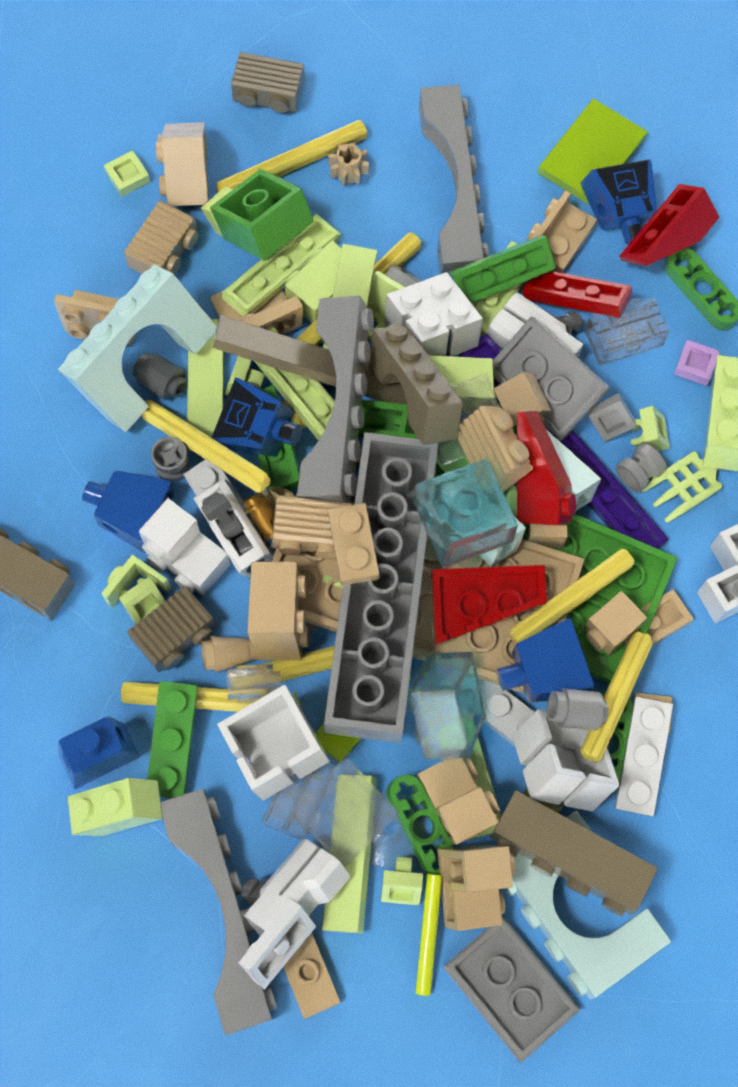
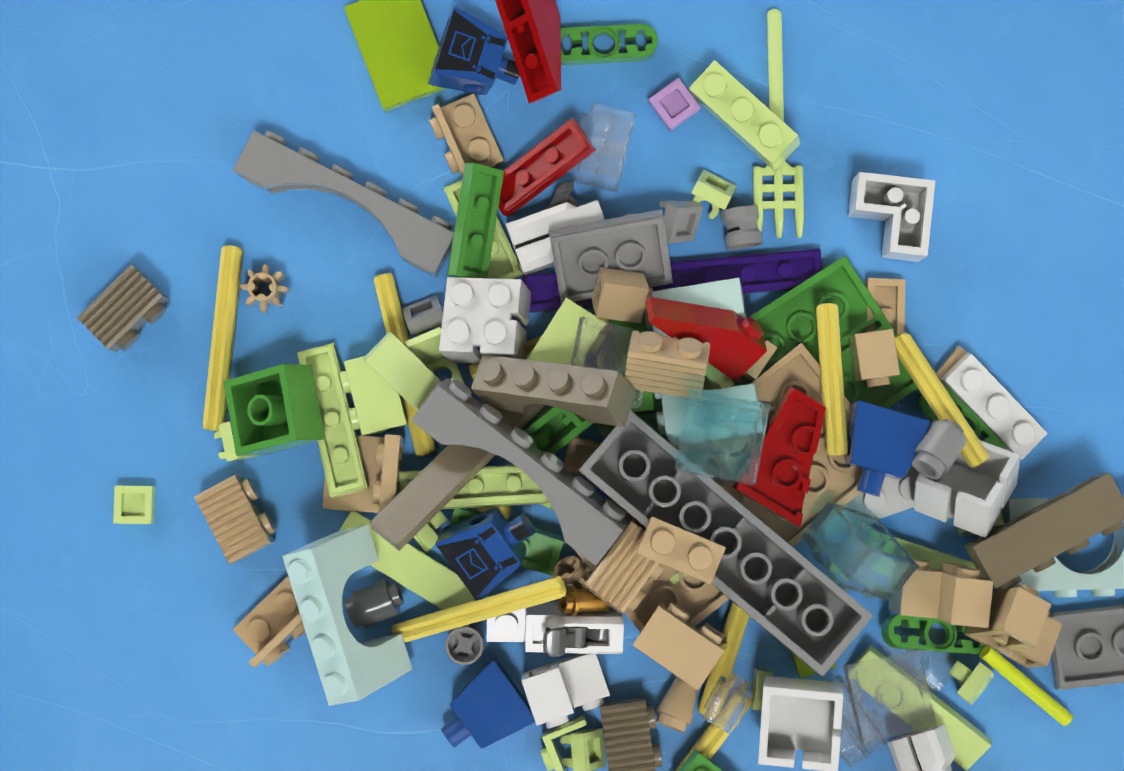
camera: 55 degrees left, 15 degrees up
tan brick [156,122,209,206] -> none

